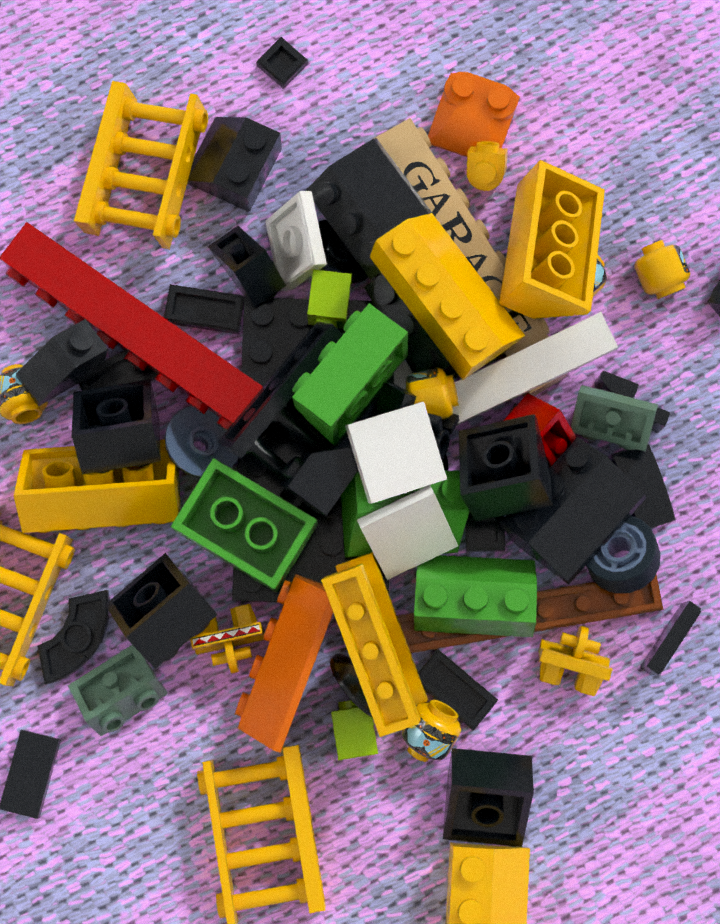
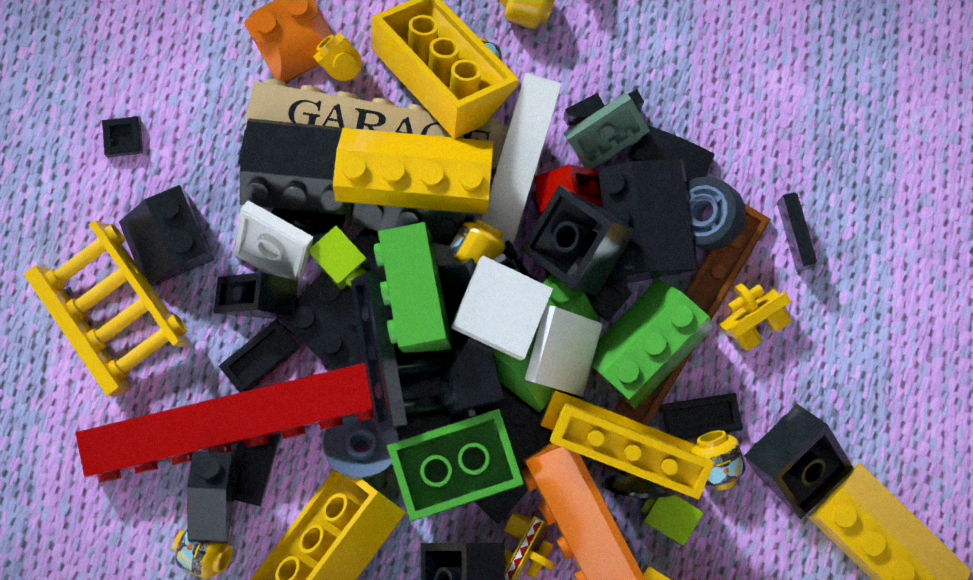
camera: 45 degrees left, 0 degrees up
black brick [72,379,161,475] -> none

